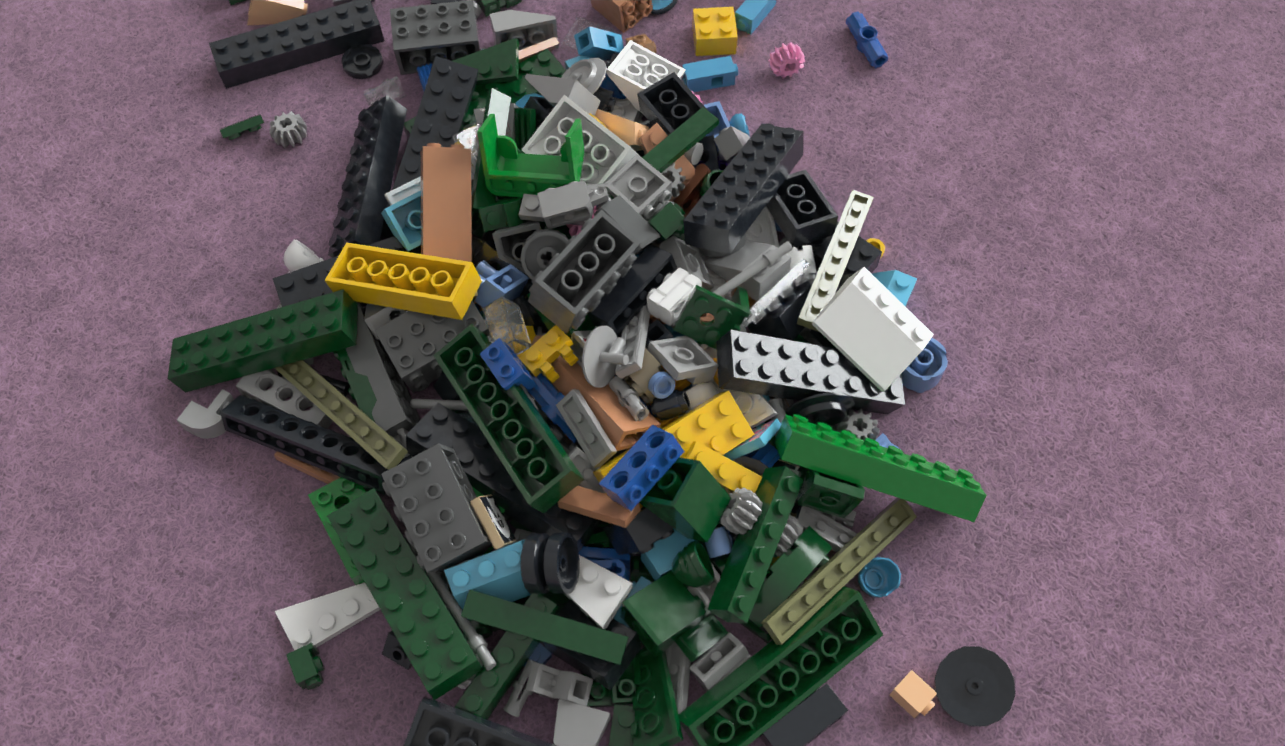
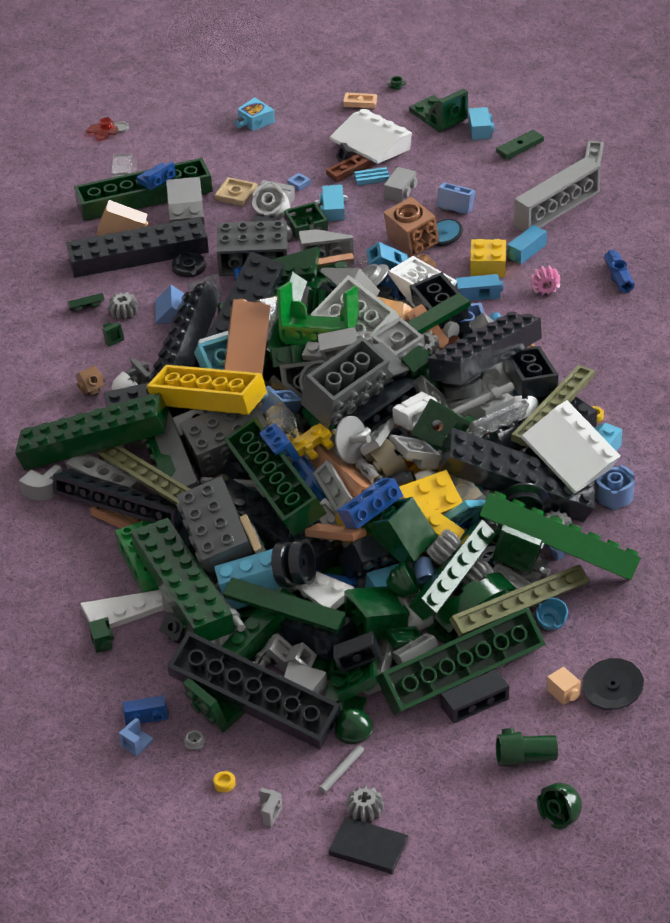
camera: 10 degrees right, 20 degrees down
medium blue tile [648,371,675,399] -> none
none -> medium nougat brick [75,365,105,396]
none -> dark green tile [102,322,124,347]
none -> dark grey hips [126,358,153,385]
none -> medium blue slope [155,285,185,324]
none -> black brick [333,631,380,674]

